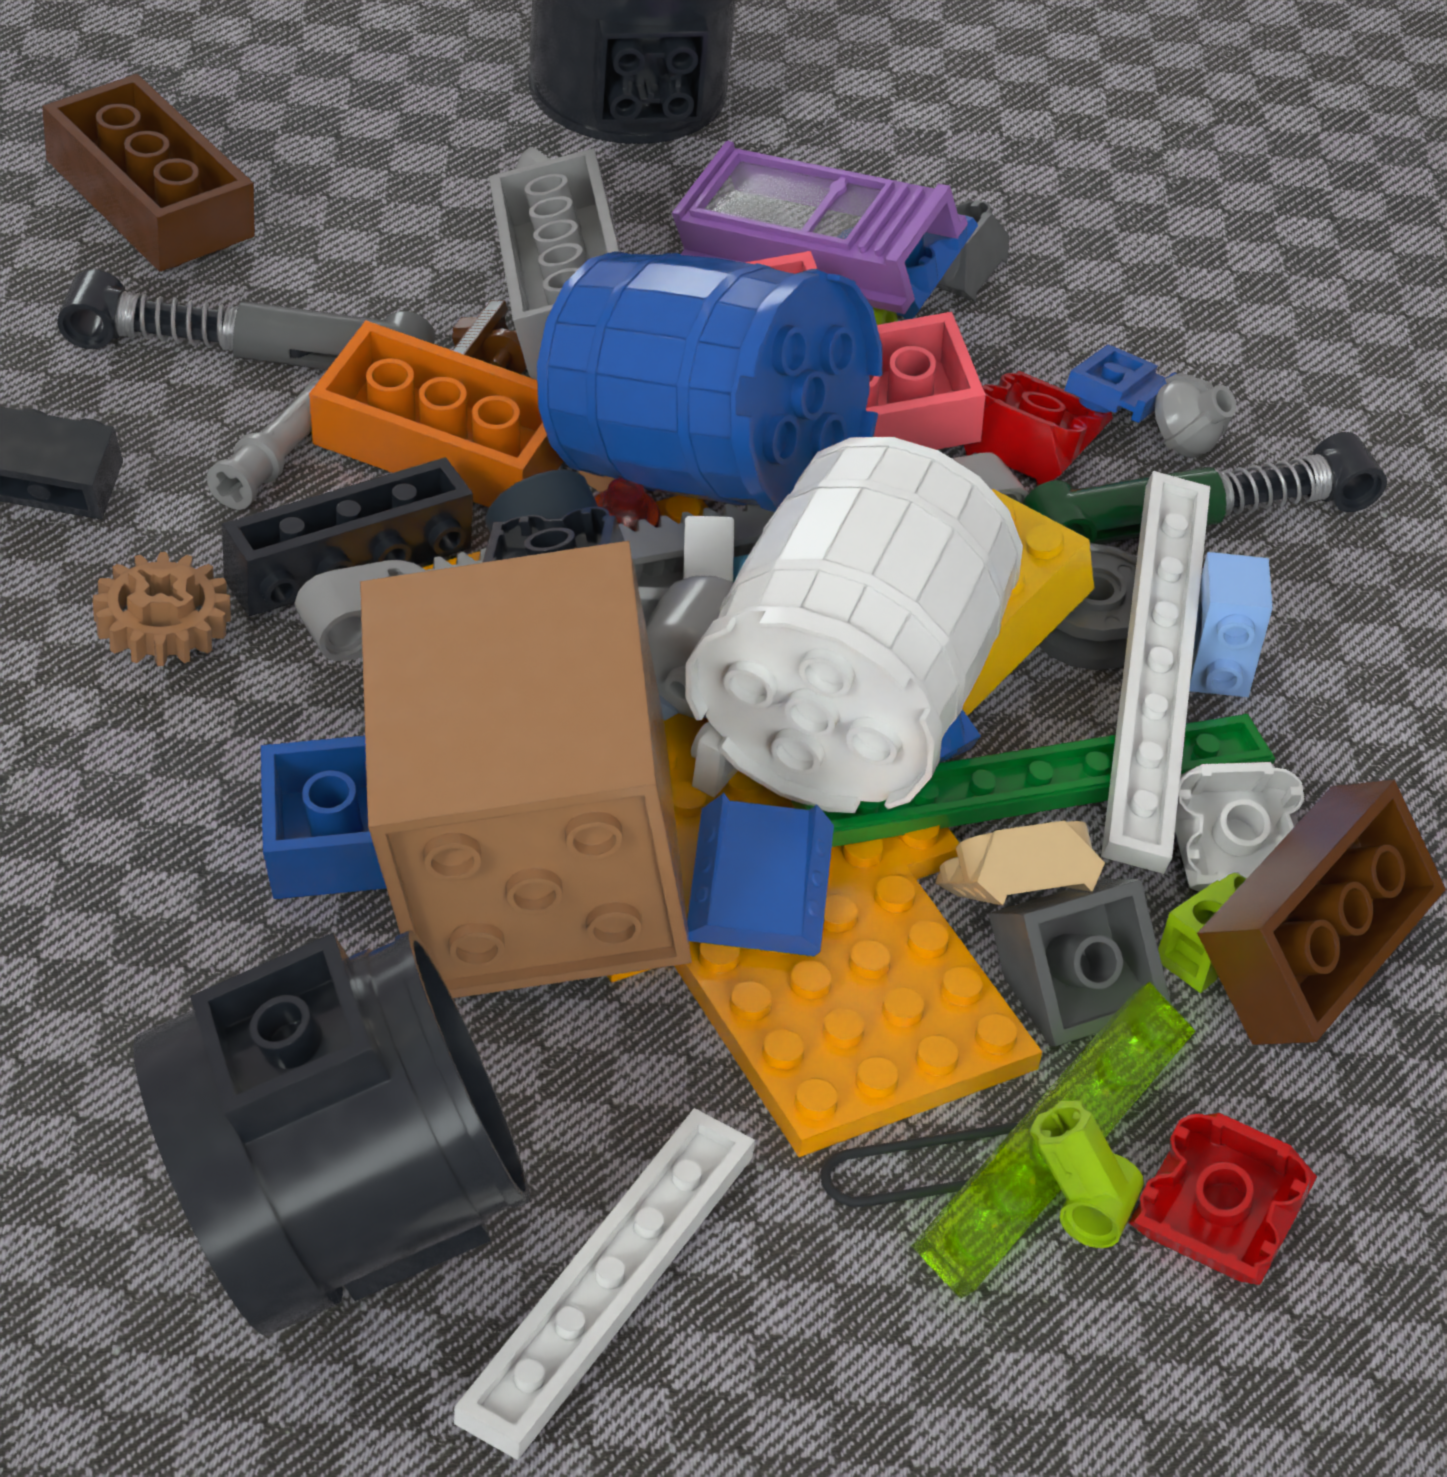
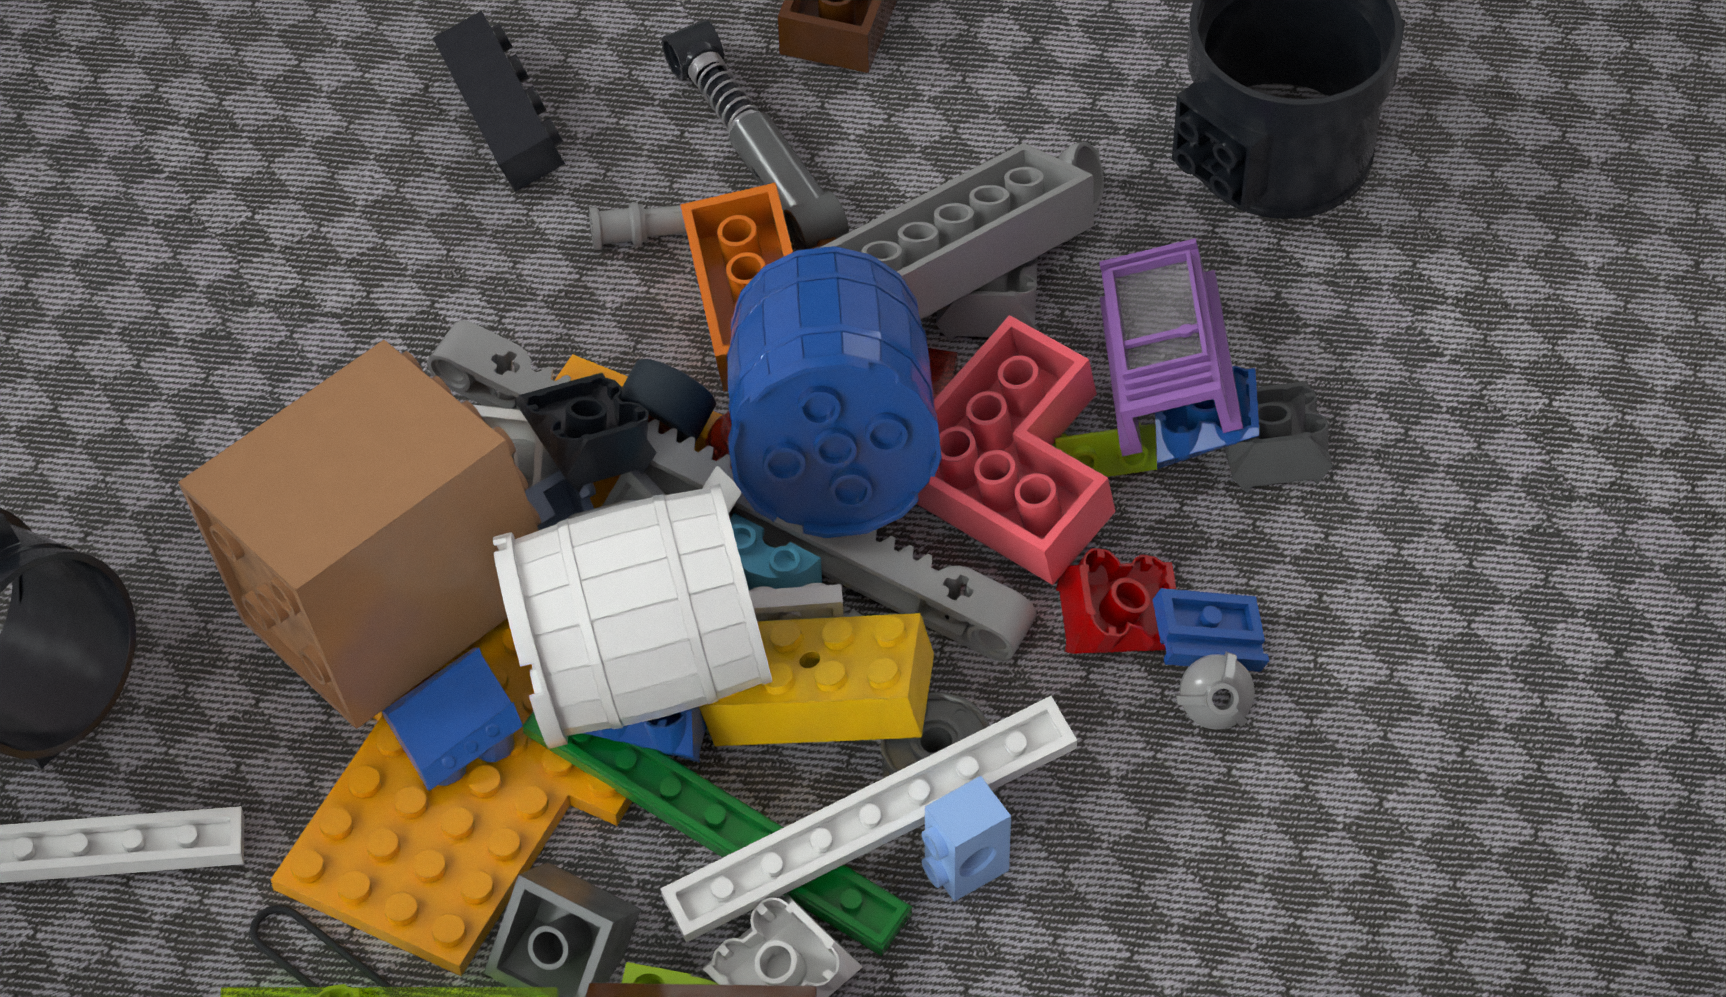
camera: 60 degrees right, 10 degrees up
medium nougat gear [93,552,231,666] -> none
black brick [222,457,473,617] -> none
tan slope [935,820,1105,906] -> none
piece [1022,432,1387,545] -> none

